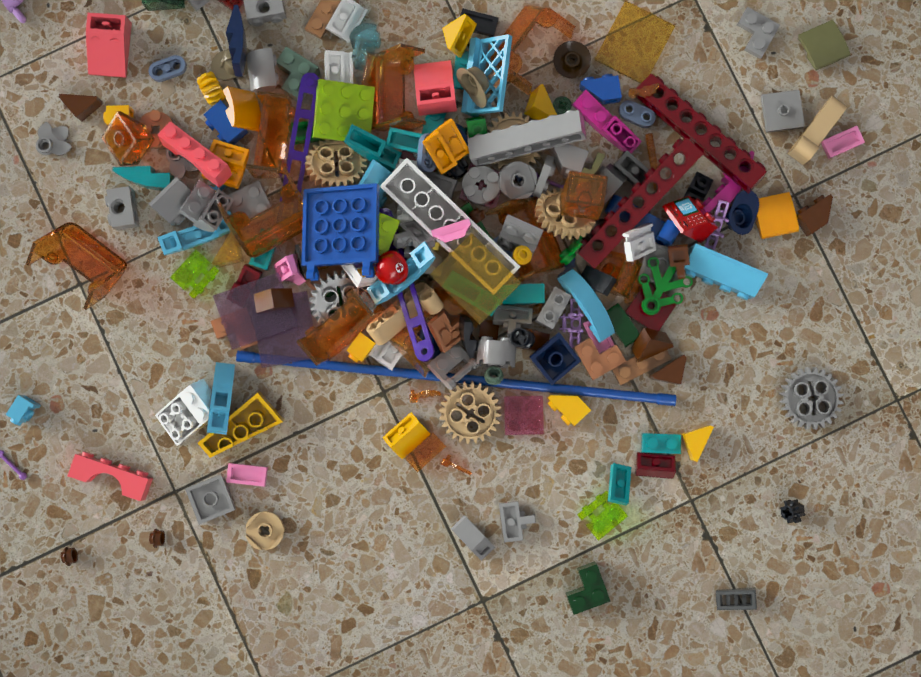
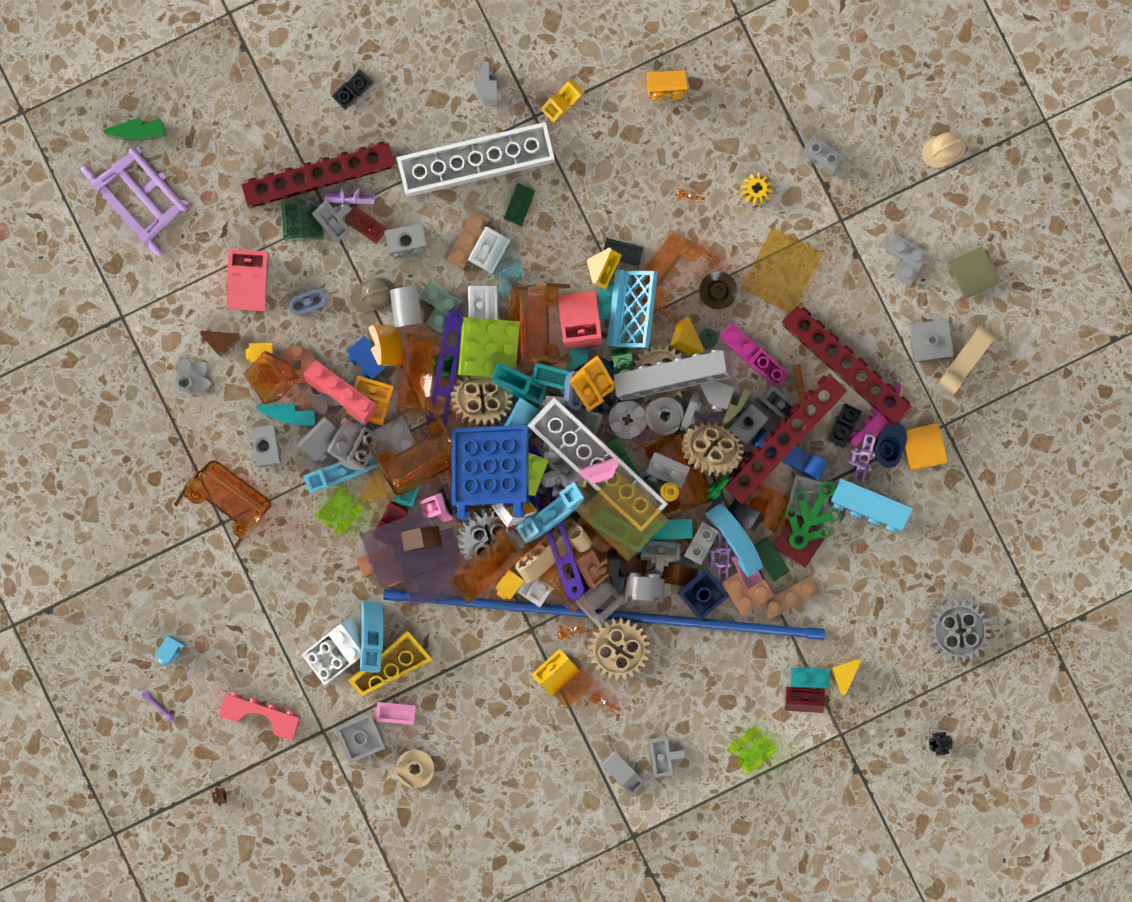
camera: 10 degrees left, 0 degrees up
reddish brown plate [149,529,165,548] -> none
yellow gear [197,71,226,106] -> none
dark blue slope [226,5,247,77] -> none
red helmet [375,251,408,285] -> none
dark tan piece [456,66,489,108] -> none
reddish brown plate [468,208,485,224] -> none
sand green plate [484,366,504,385] -> none
clear pink plate [504,396,544,435] -> none
black wheel [510,328,535,349] -> none
yellow slope [547,395,591,426] -> none
clear orange slope [559,171,608,220] -> none
dark green brick [565,561,611,615] -> none
blue slope [579,74,622,105] -> none
teal plate [608,463,632,506] -> none
sand blue plate [619,100,656,128] -> none
white plate [623,223,656,261] -> none
clear orange piece [628,83,659,98] -> none
reddish brown slope [631,327,674,363] -> none
reddish brown slope [650,354,687,385] -> none
red slope [662,196,718,243] -> none
reddish brown plate [668,244,690,279] -> none
dark grey slope [716,588,757,610] -> none
reddish brown slope [797,194,833,236] -> none
bright pink tile [821,126,865,159] -> none

